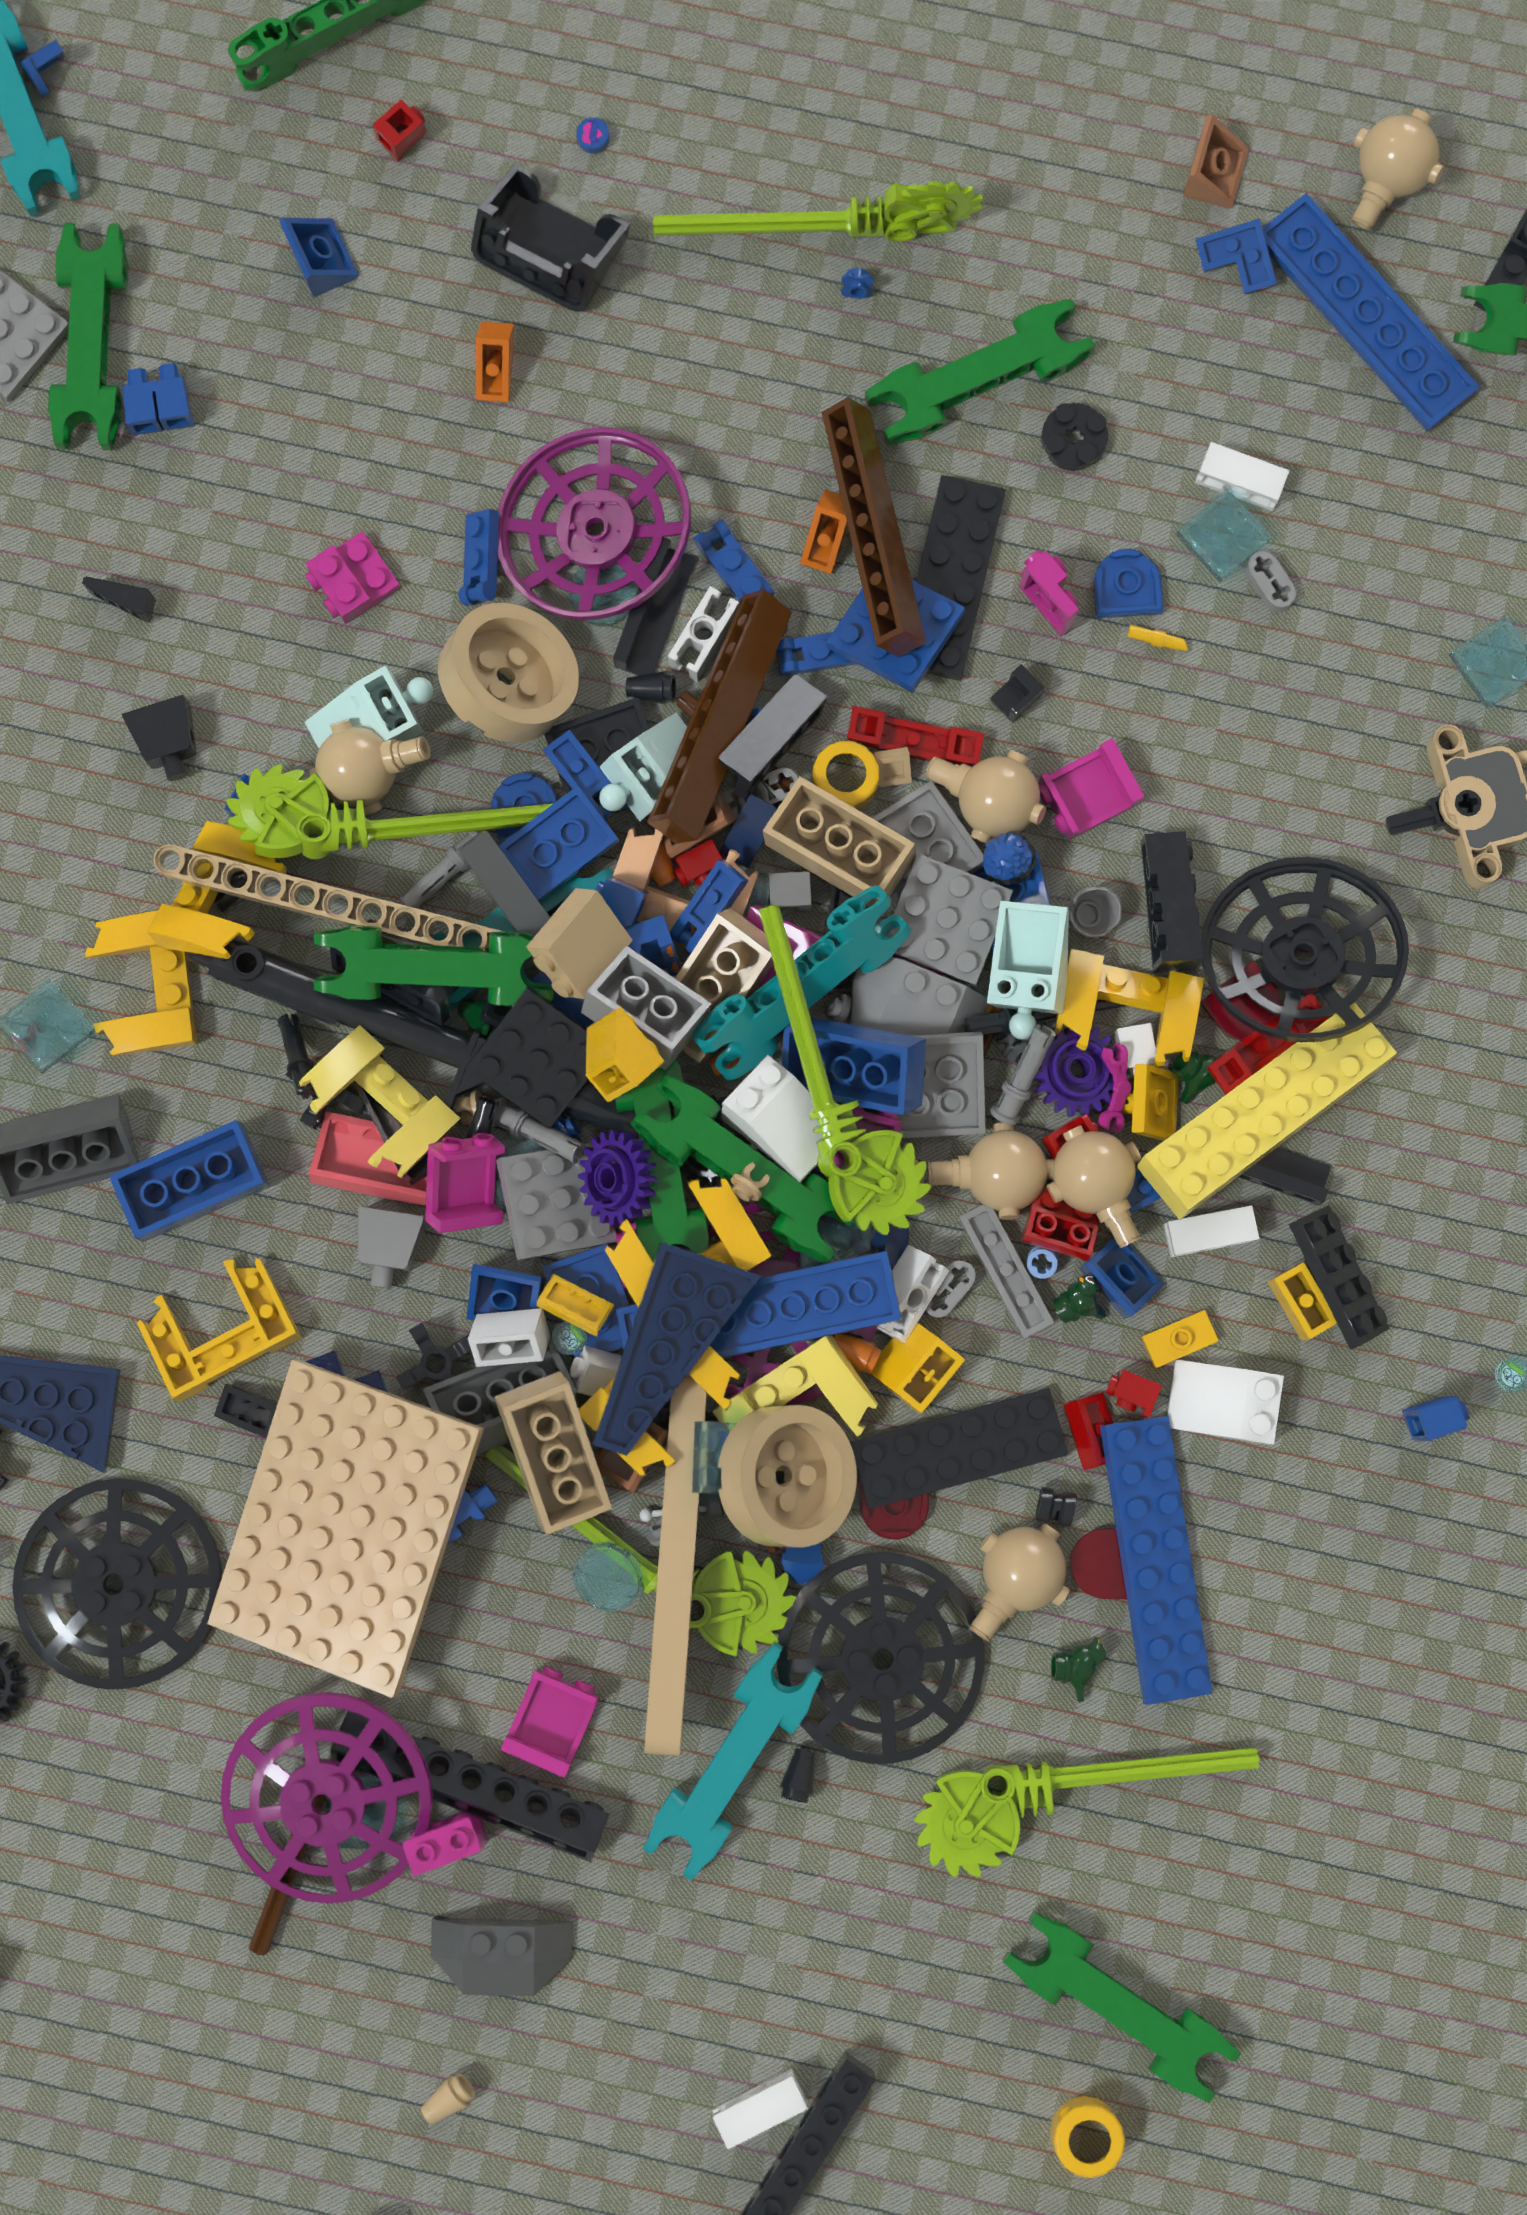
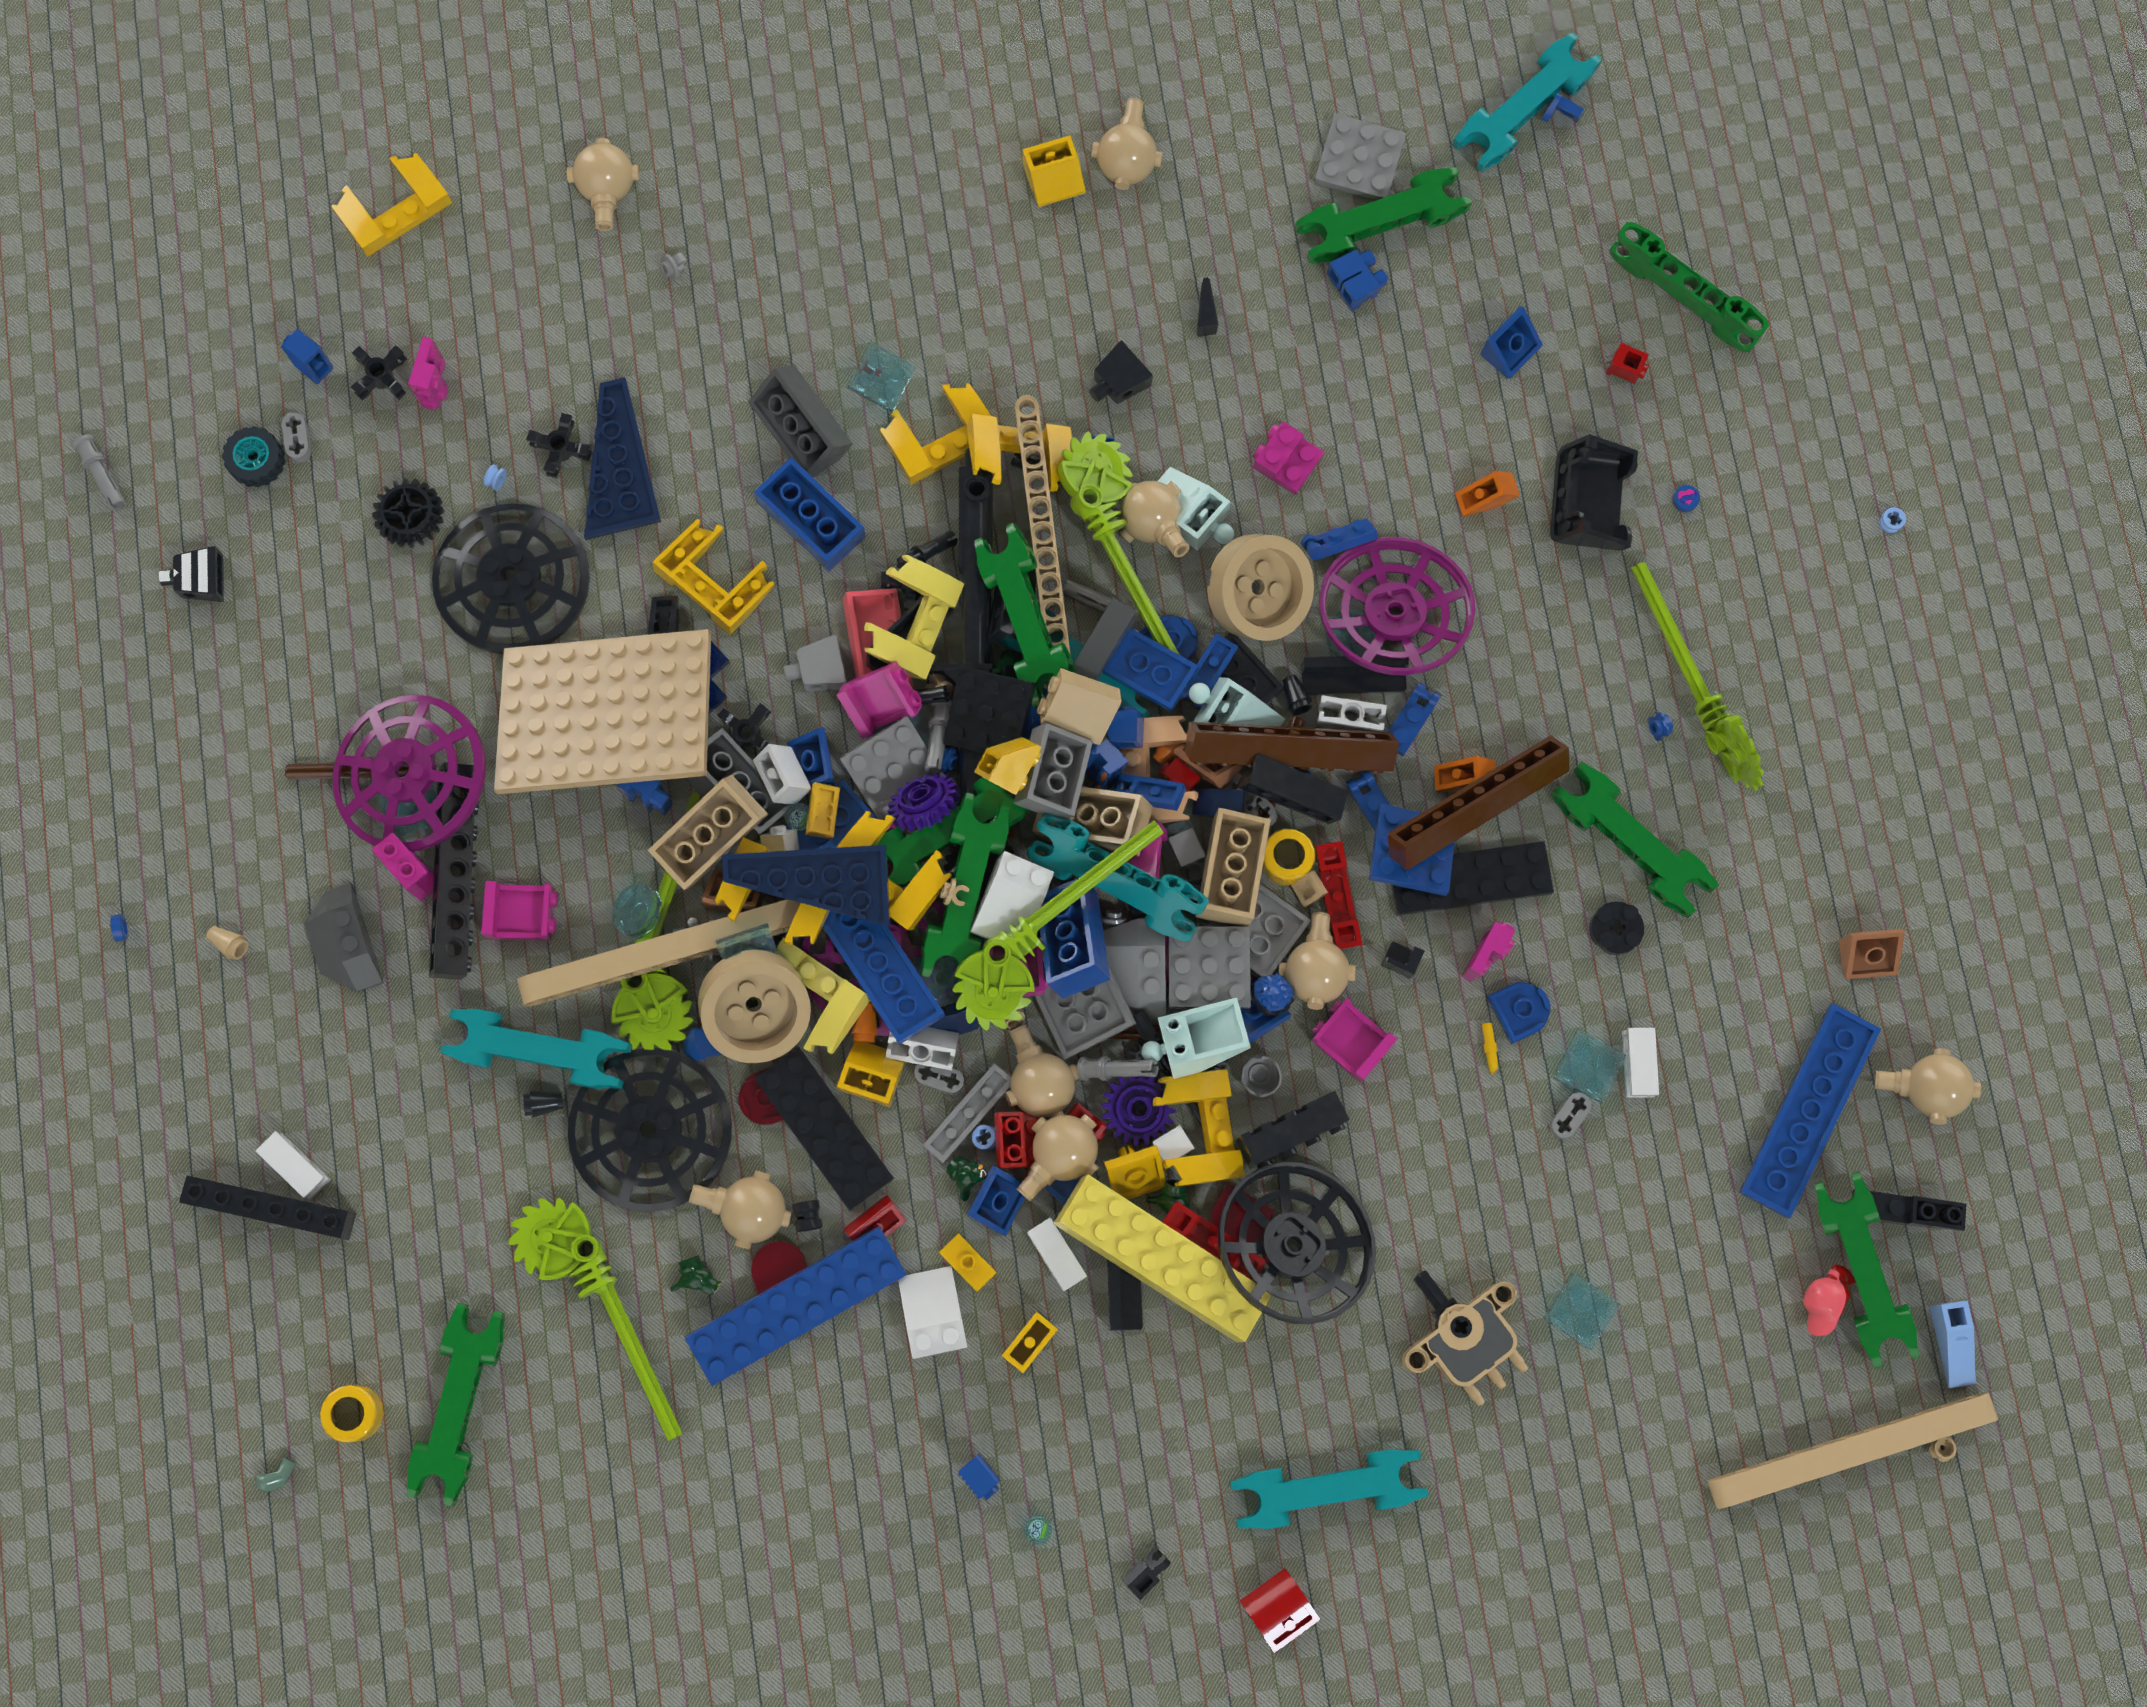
camera: 65 degrees right, 5 degrees down
dark pink piece [1098,1043,1131,1133] -> none
red brick [1105,1369,1162,1418] -> none
blue plate [1195,218,1277,294] -> none
black plate [1288,1205,1390,1350] -> none

